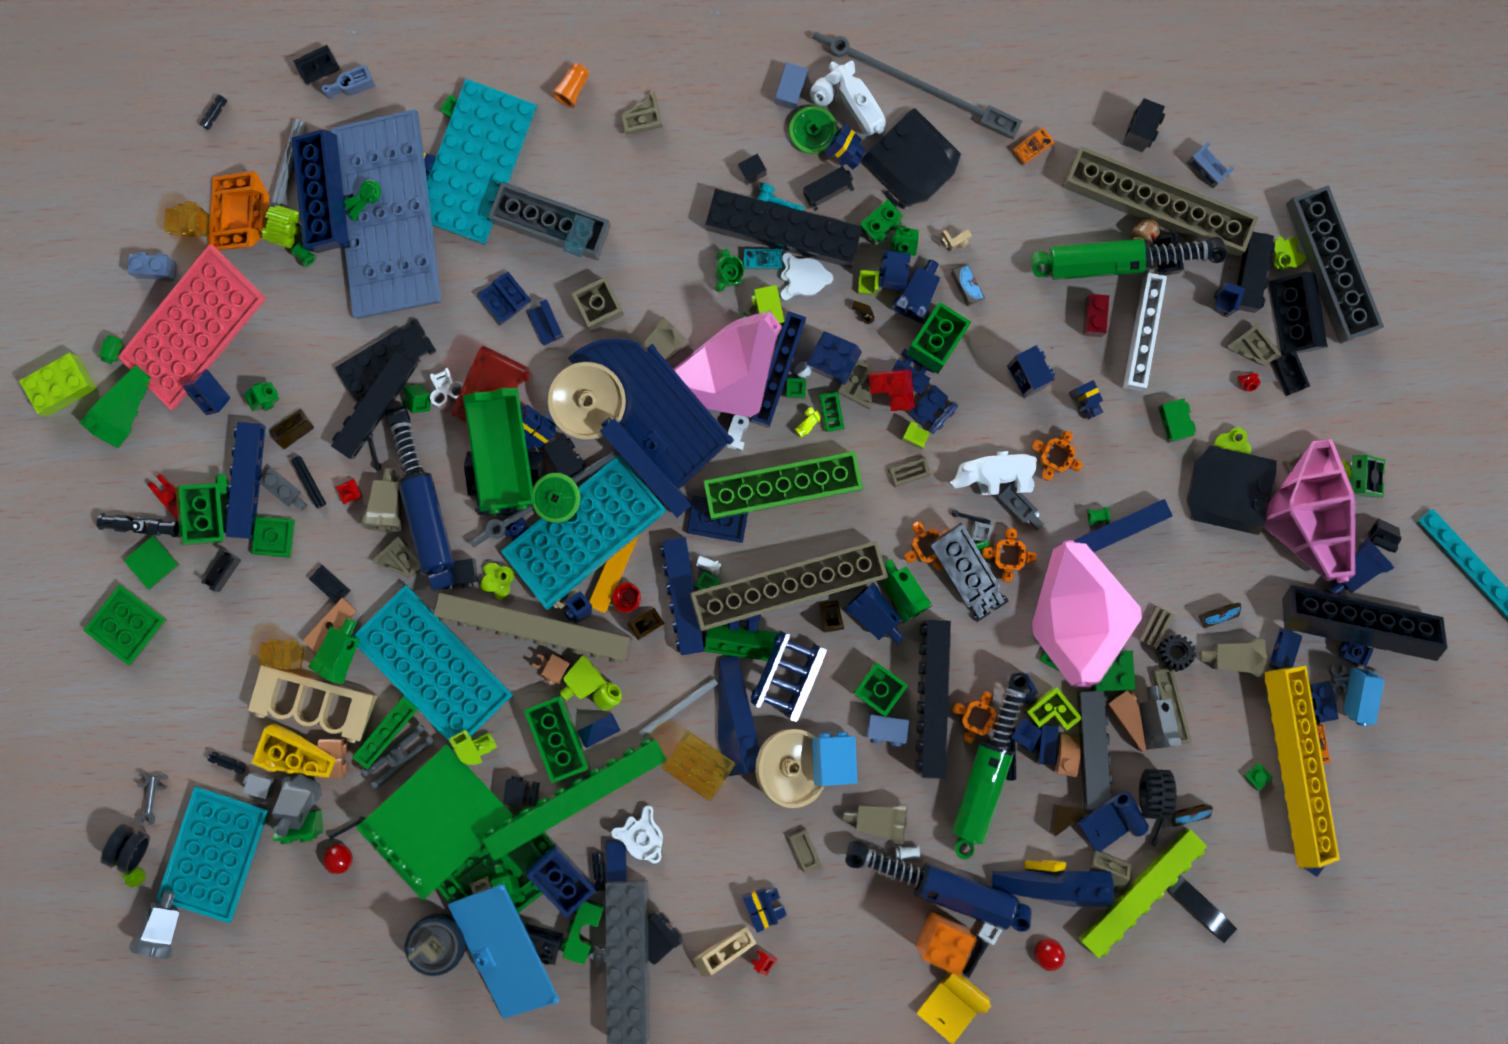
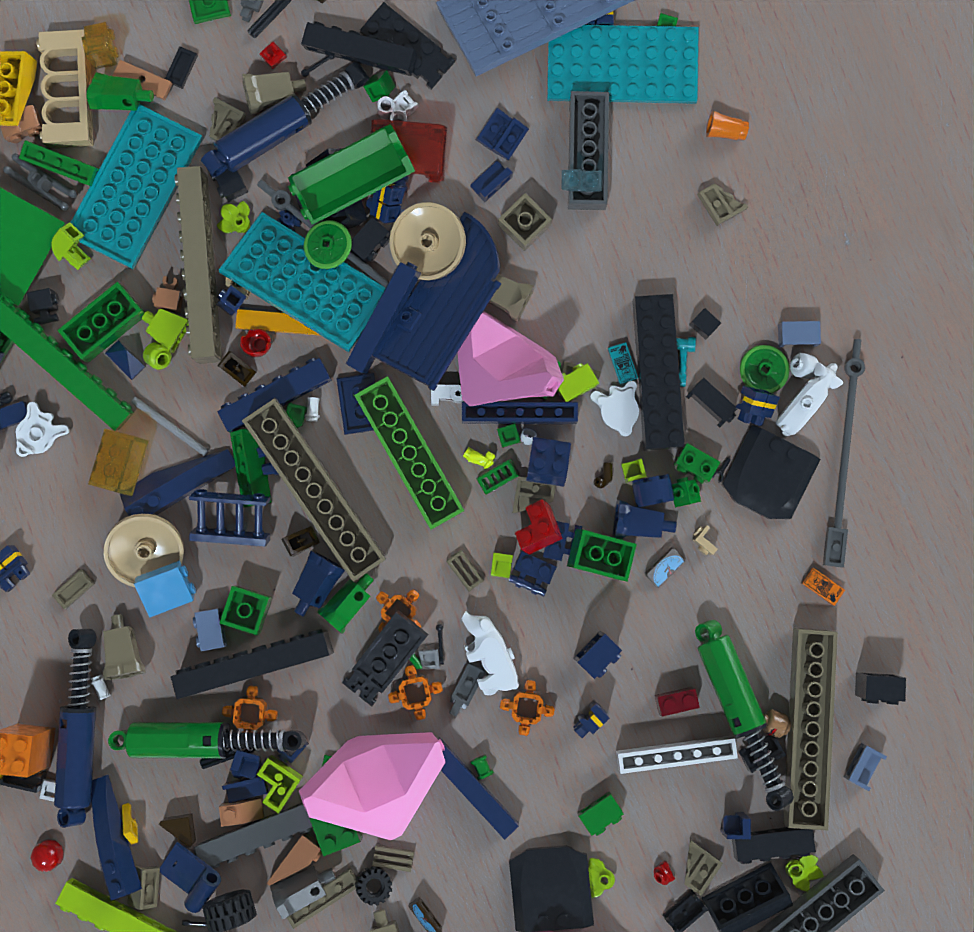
camera: 70 degrees right, 0 degrees up
green hair [715,249,745,292] -> none

